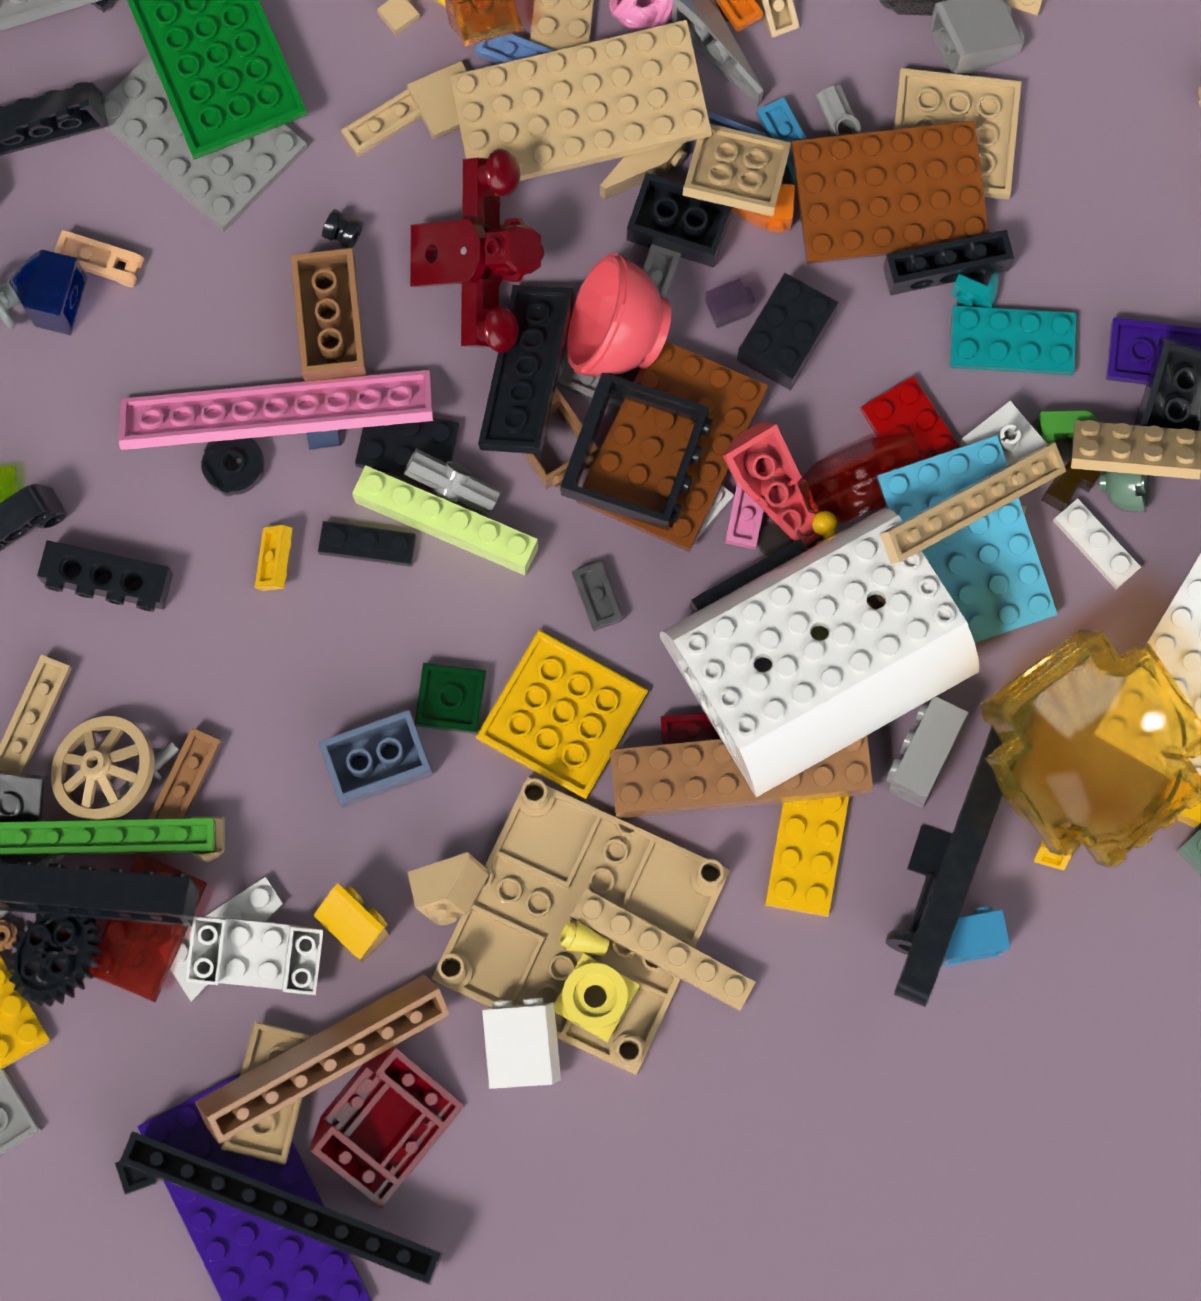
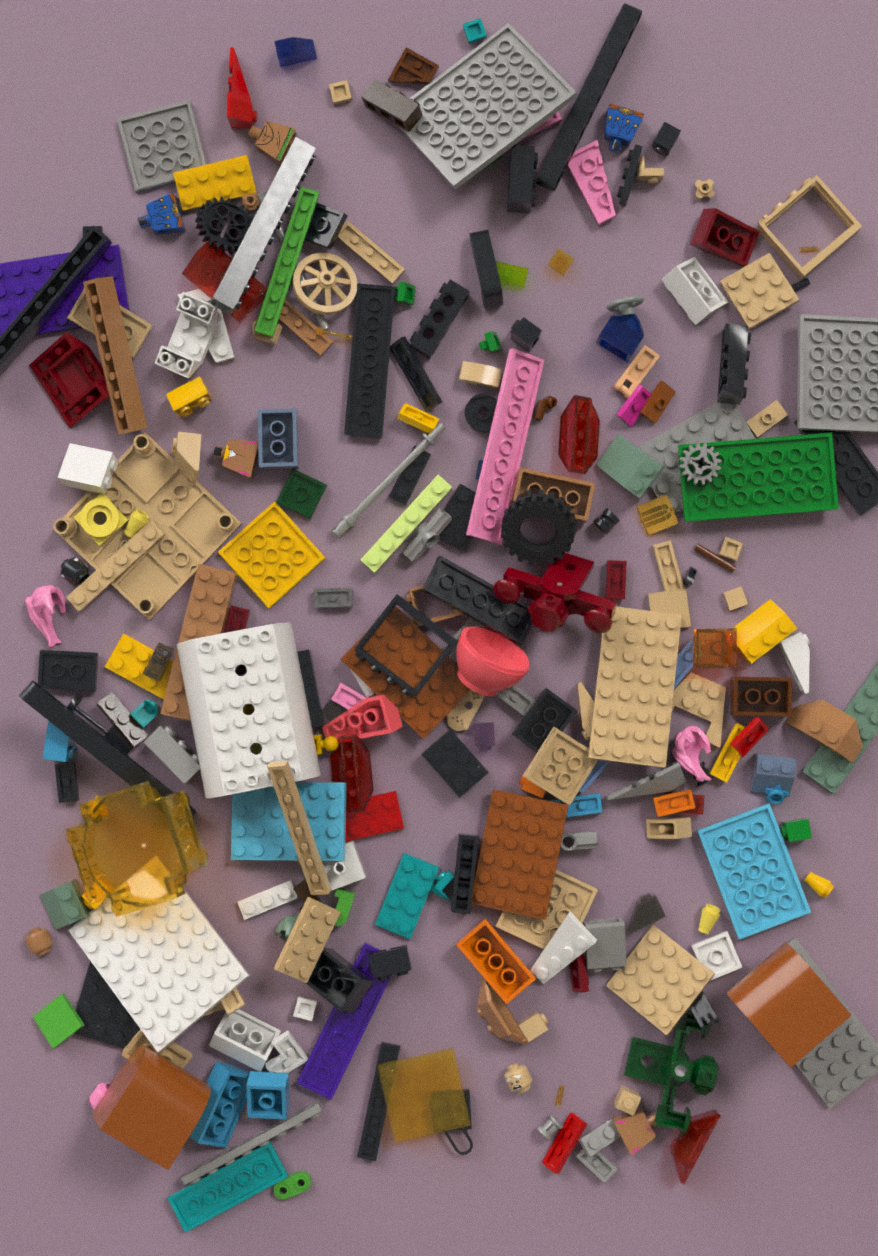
camera: 115 degrees right, 10 degrees up
none -> bright pink hair [25,585,66,649]
none -> black plate [38,650,99,691]
none -> black plate [54,762,80,803]
none -> black head [60,557,90,586]
none -> plate [96,692,149,749]
none -> teal plate [130,700,159,729]
none -> torso [138,192,186,235]
none -> clear smoke leg [142,642,174,681]
none -> medium nougat torso [213,440,259,479]
none -> clear yellow hinge [316,327,353,340]
none -> light grey bar [331,423,446,538]
none -> black plate [344,283,395,439]
none -> black piece [368,945,412,980]
none -> black plate [390,336,442,413]
none -> green tile [394,282,415,305]
none -> tan piece [447,690,485,732]
none -> orange slope [456,917,536,1004]
none -> tan slope [459,361,502,389]
none -> medium nougat wedge [476,977,528,1044]
none -> green tile [479,331,503,353]
none -> black tyre [501,490,576,566]
none -> black piece [510,317,542,353]
none -> tan brick [518,1010,549,1042]
none -> white wing [531,911,597,984]
none -> reddish brown arm [534,396,557,420]
none -> clear red wedge [558,395,600,474]
none -> dark red plate [569,953,589,993]
none -> sand green slope [596,434,665,498]
none -> dark red plate [605,560,627,600]
none -> dark pink plate [616,384,651,427]
none -> clear yellow piece [636,494,679,536]
none -> dark orange plate [640,381,676,424]
none -> light grey gear [679,443,722,485]
none -> black tile [683,566,697,586]
none -> reddish brown piece [694,544,736,573]
none -> tan tile [718,537,744,562]
none -> tan plate [746,400,788,438]

